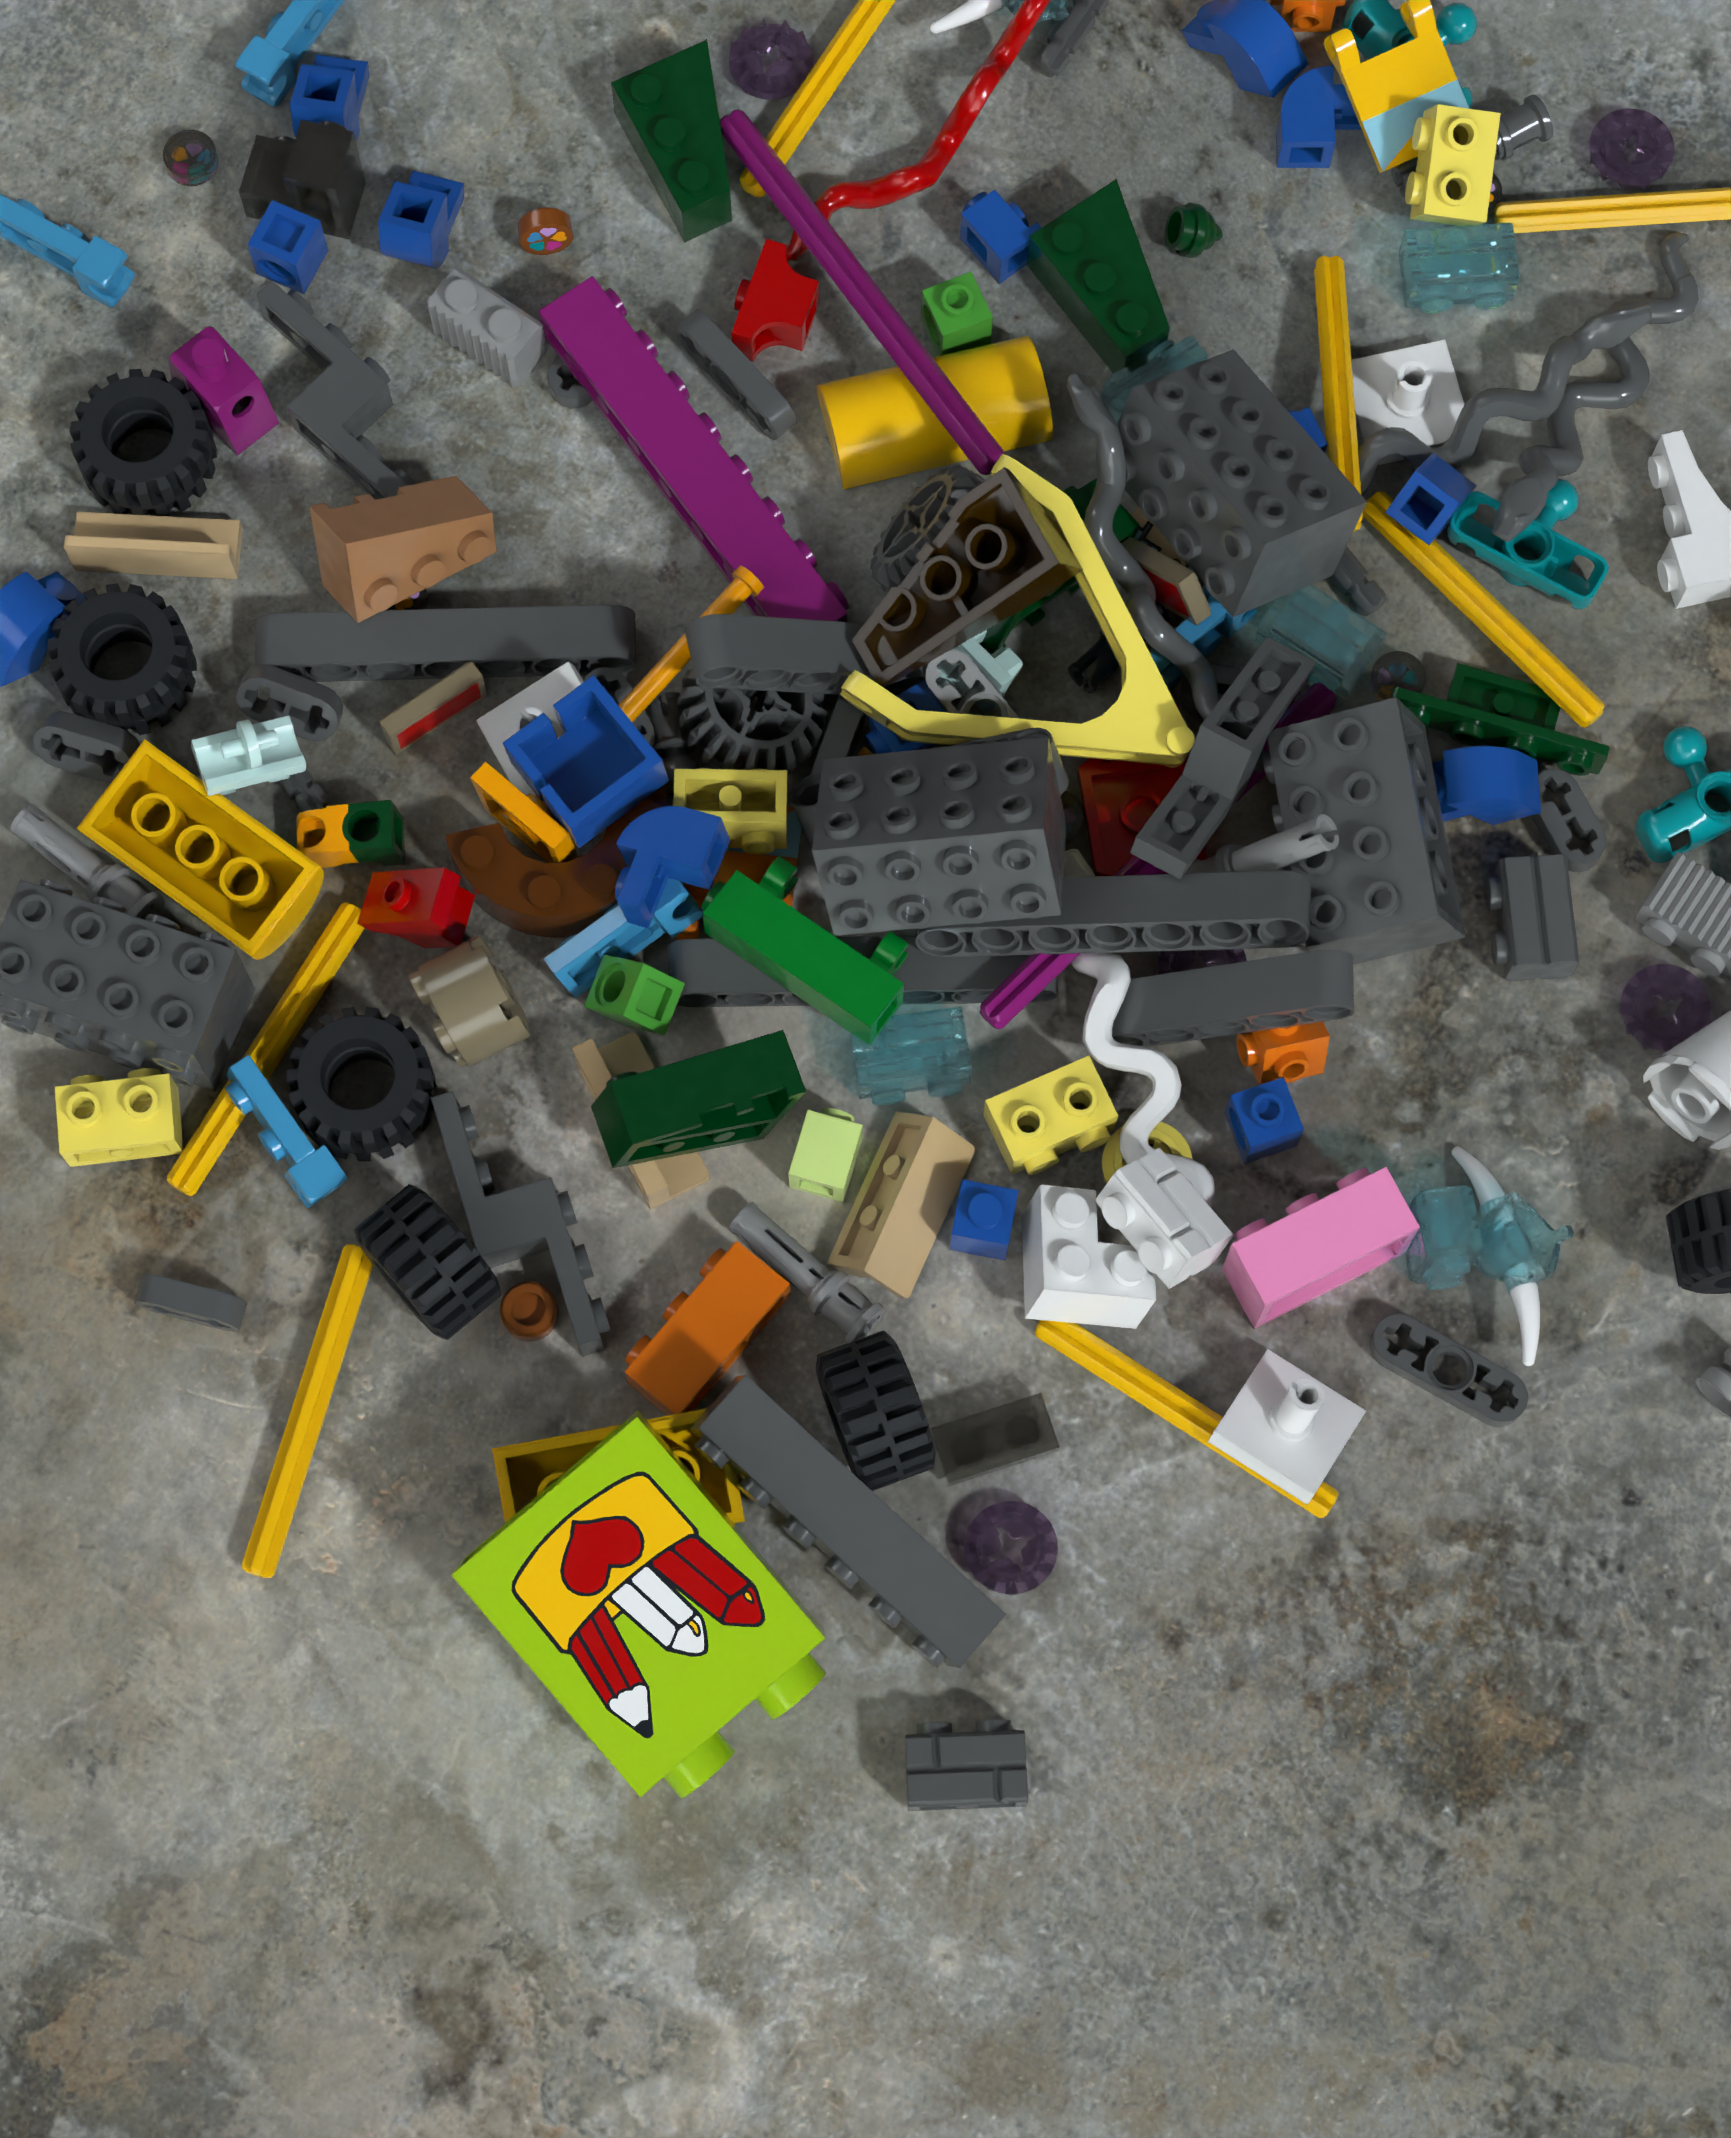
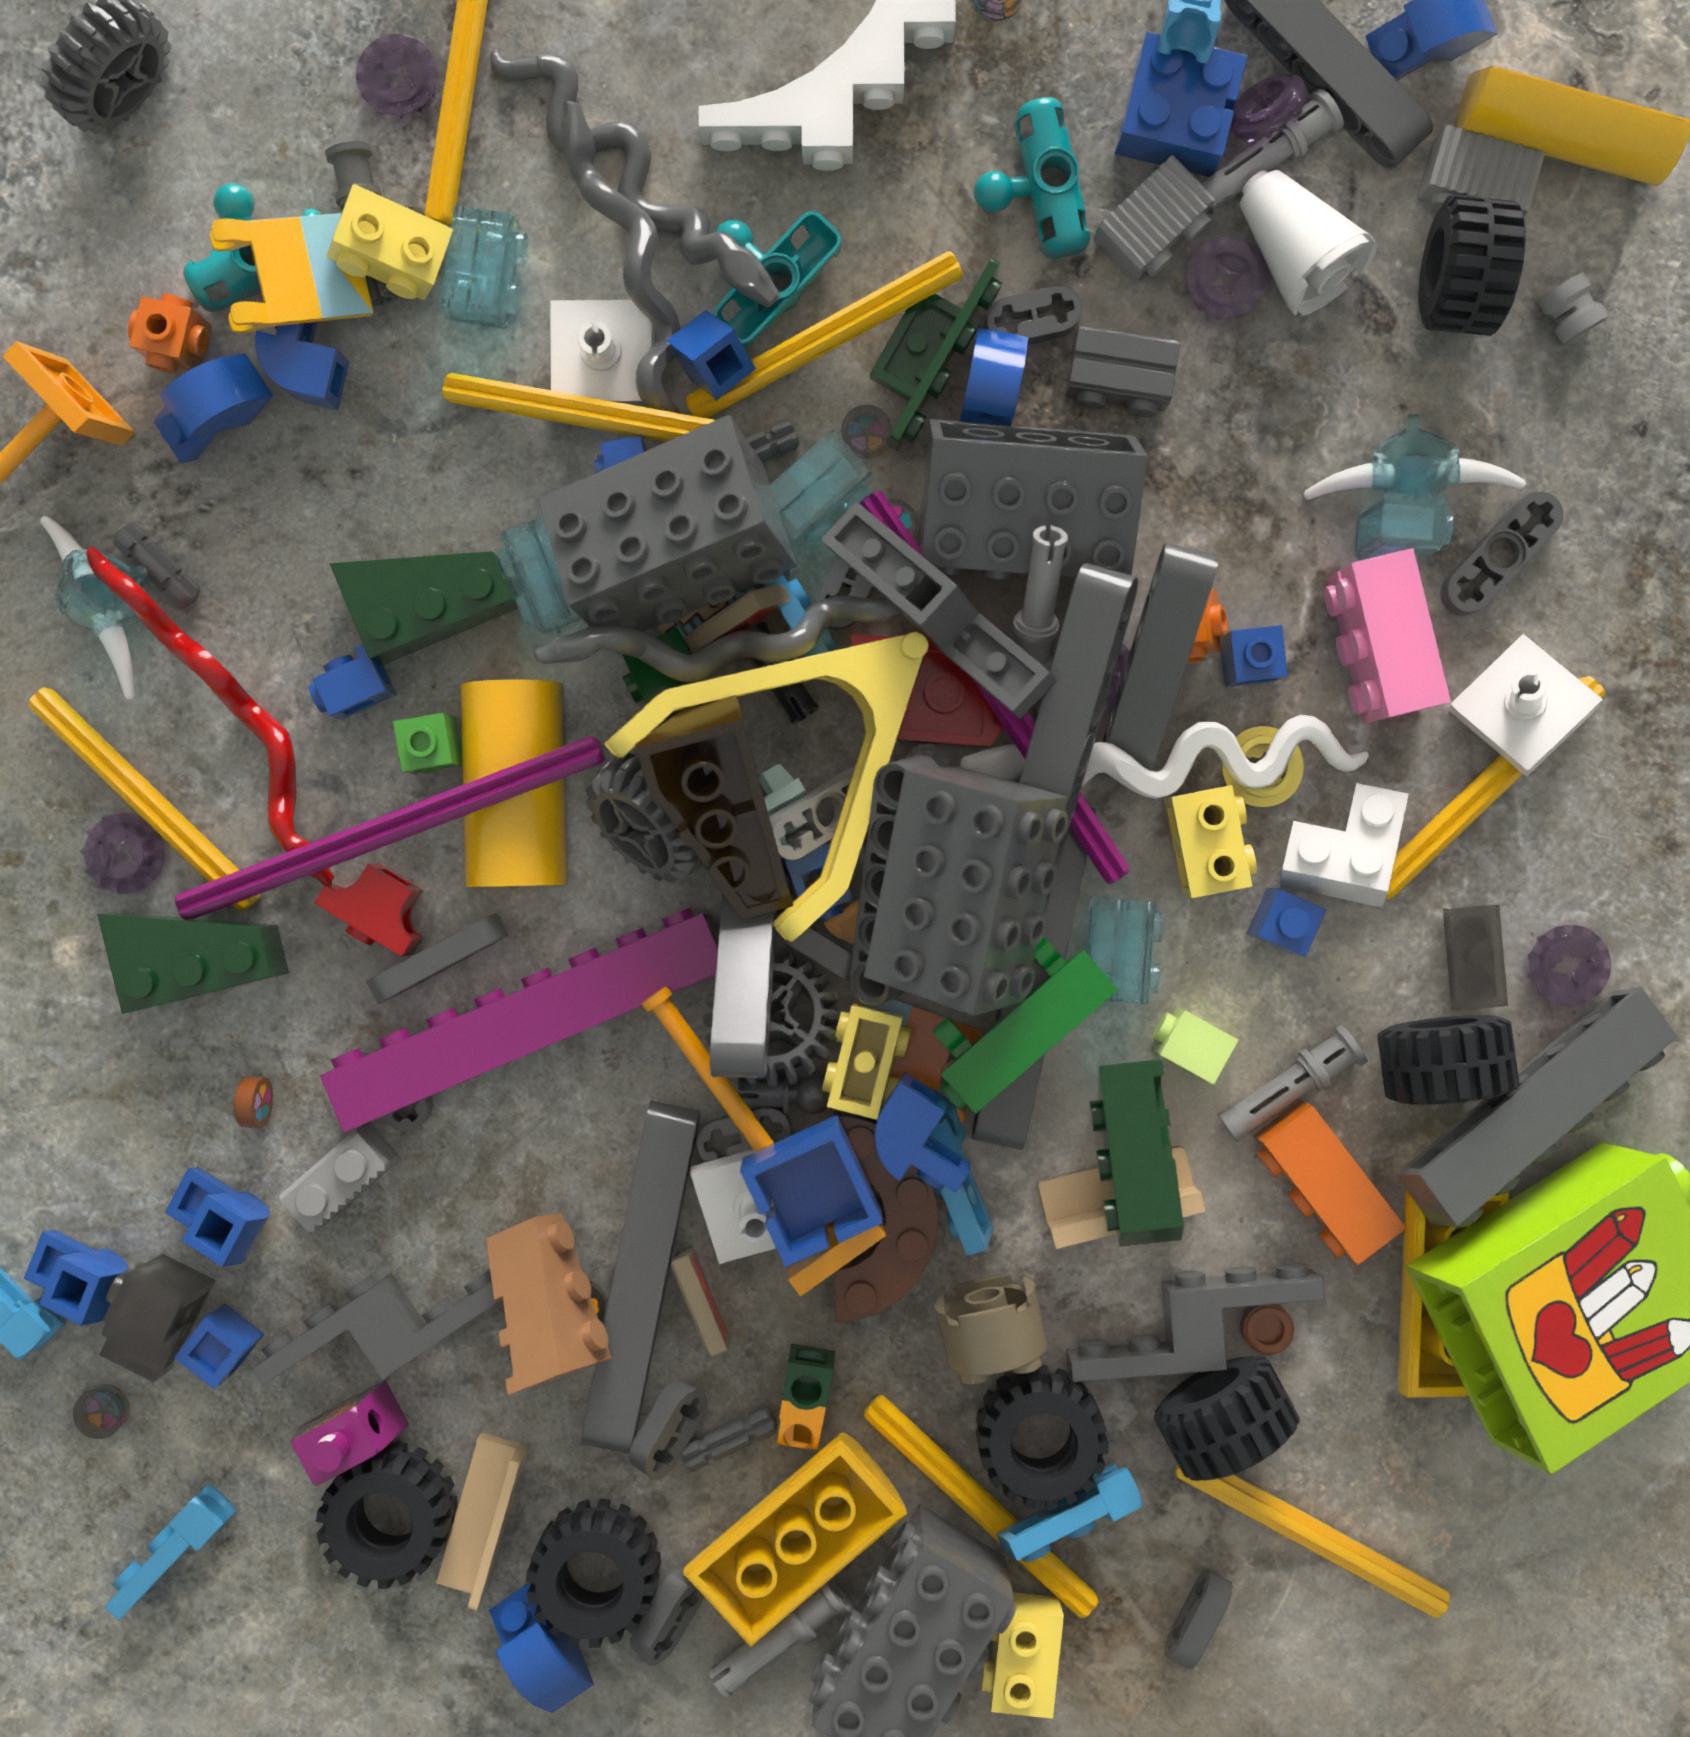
camera: 75 degrees left, 15 degrees up
light aqua hips [191,715,306,796] -> none
red brick [357,867,475,949] -> none
bright green brick [584,954,685,1036] -> none
tan panel [827,1111,975,1298] -> none
white brick [1095,1148,1234,1289] -> none
dark green plate [1165,203,1223,258] -> none

